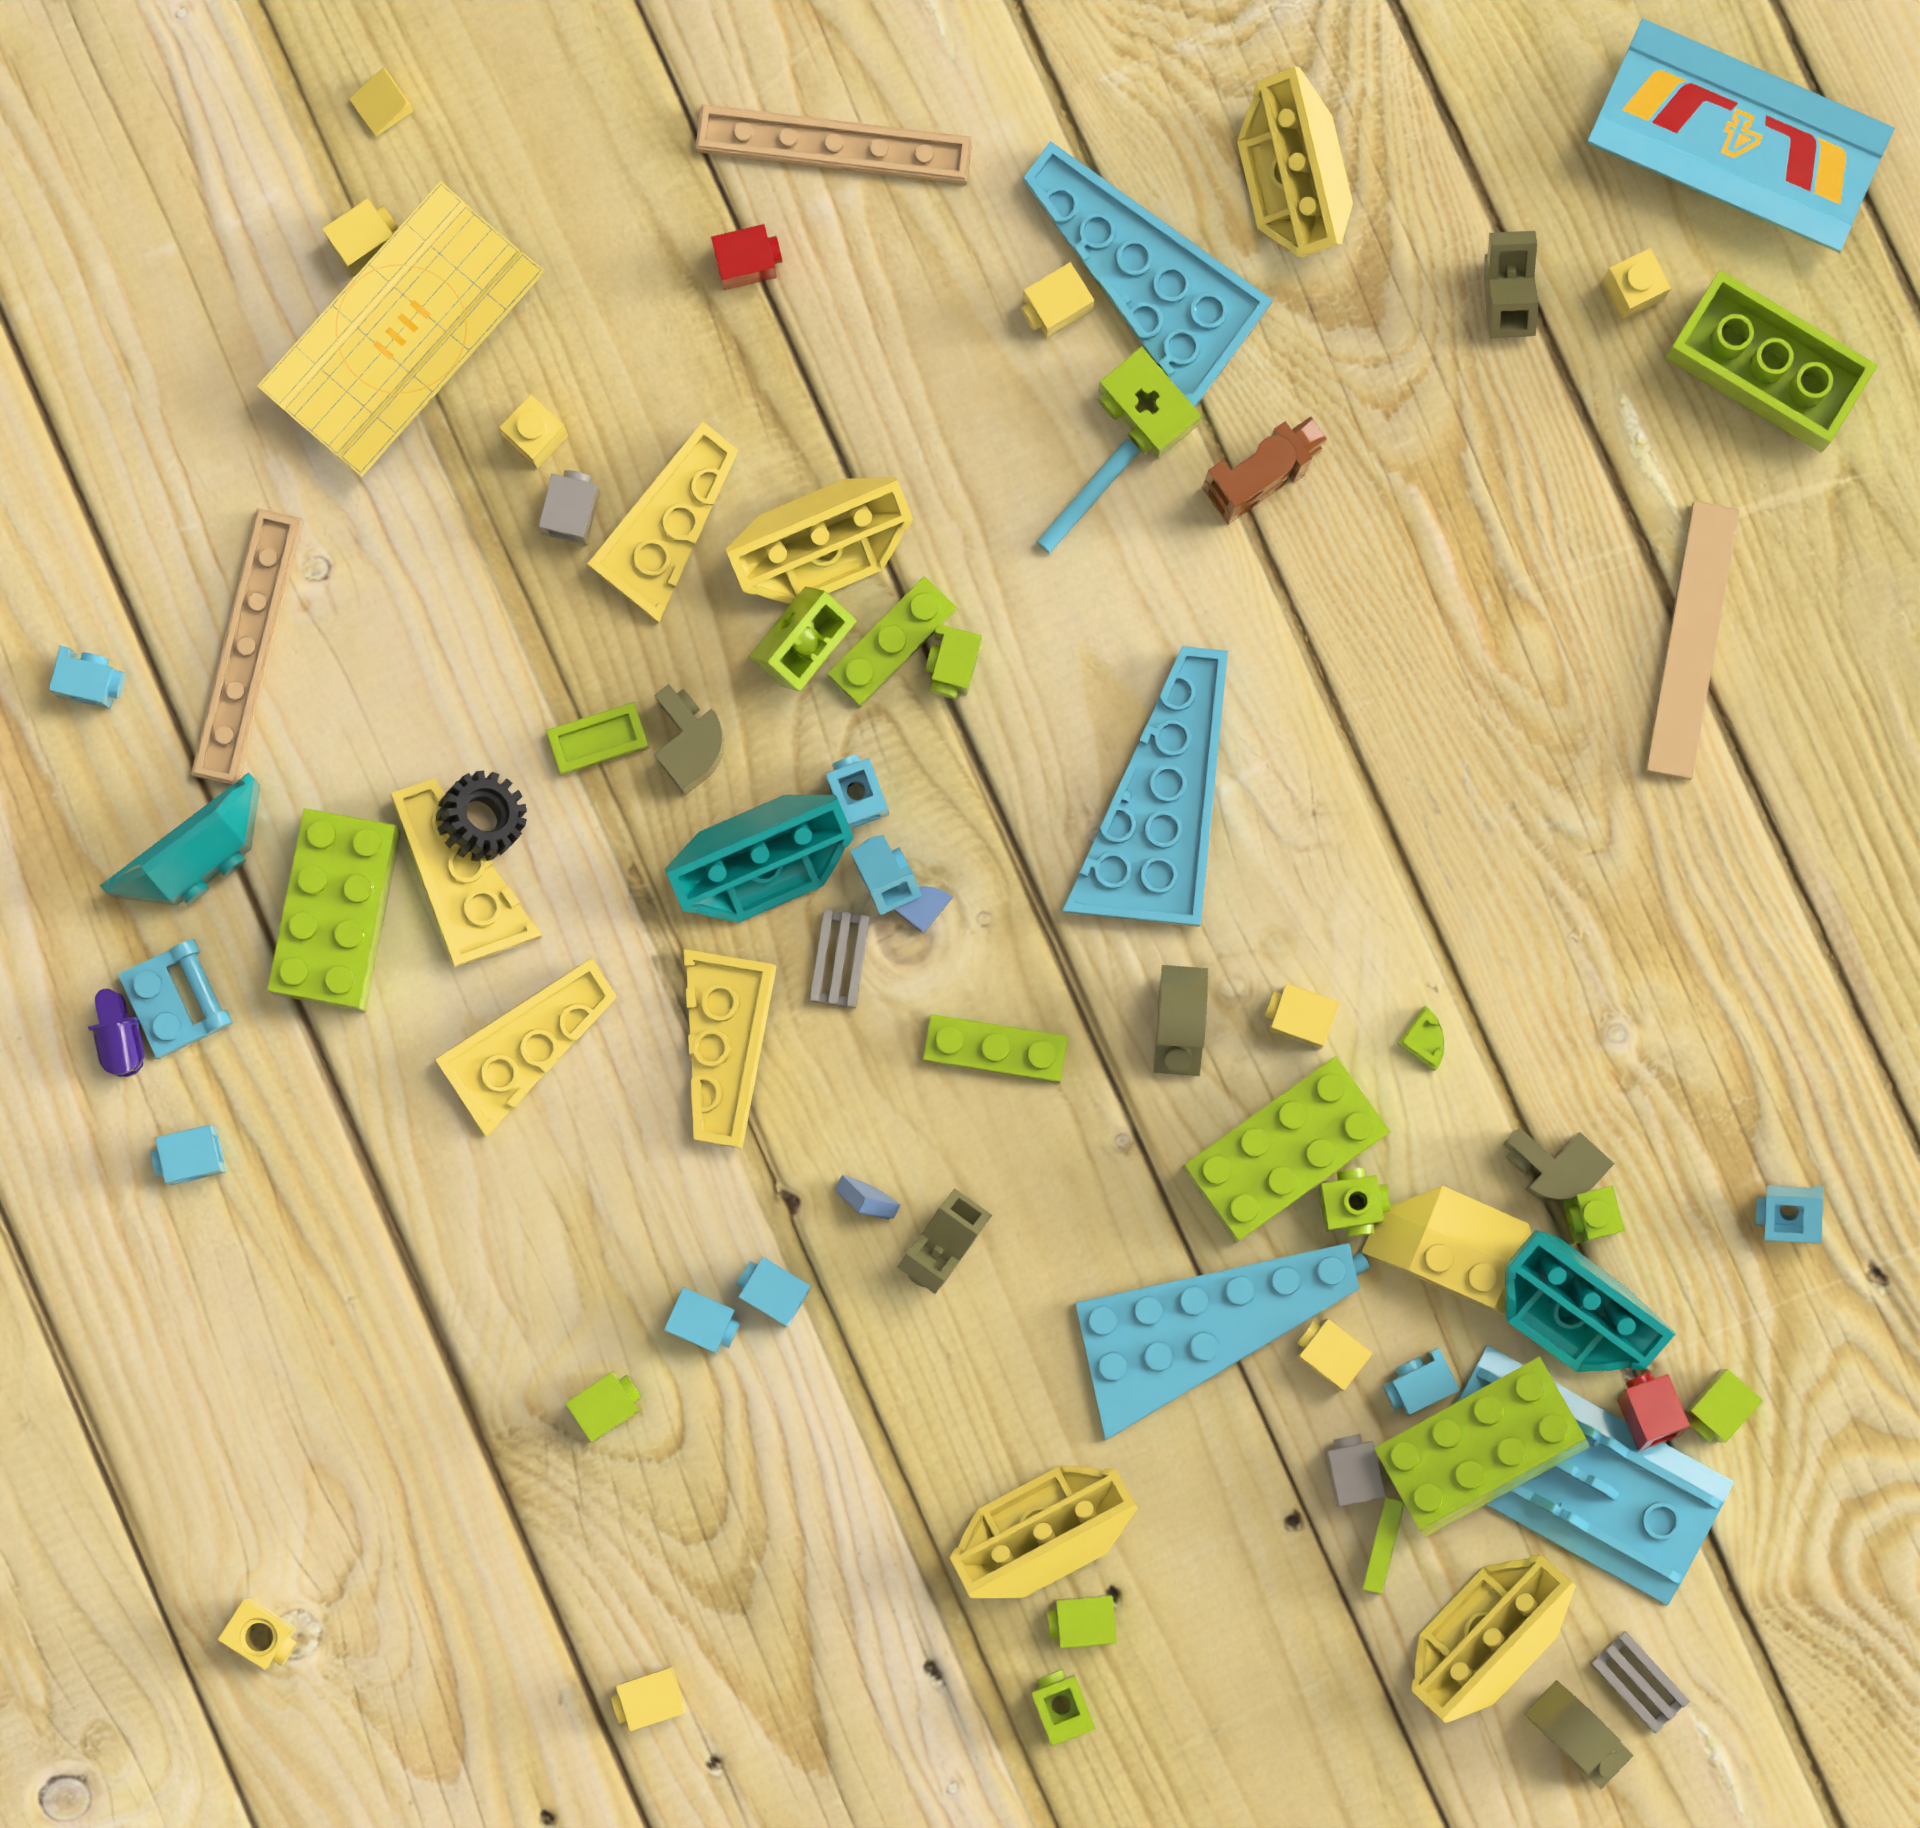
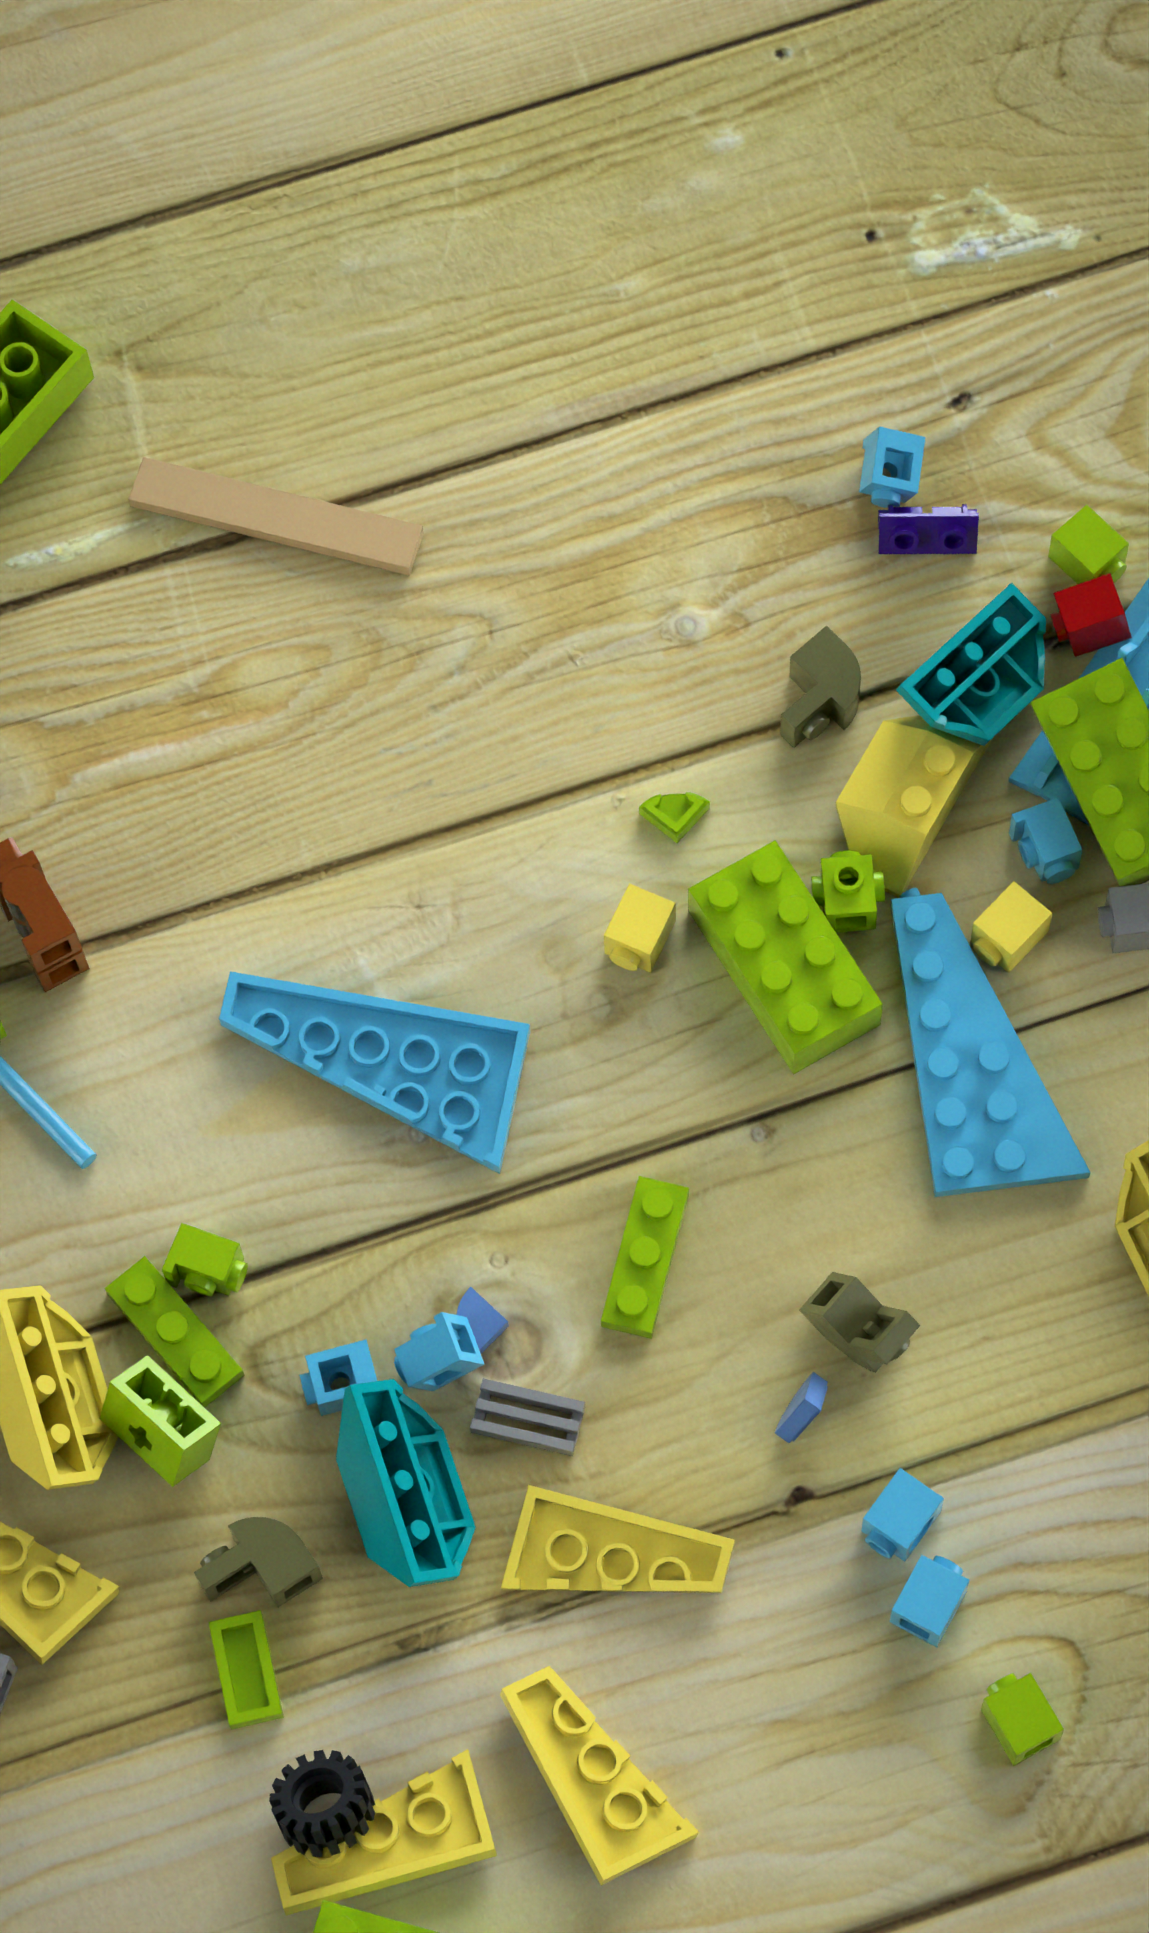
camera: 80 degrees left, 15 degrees down
olive brick [1153,965,1208,1076] -> none
lime brick [1562,1186,1625,1244] -> none
none -> dark purple hinge [878,504,979,554]

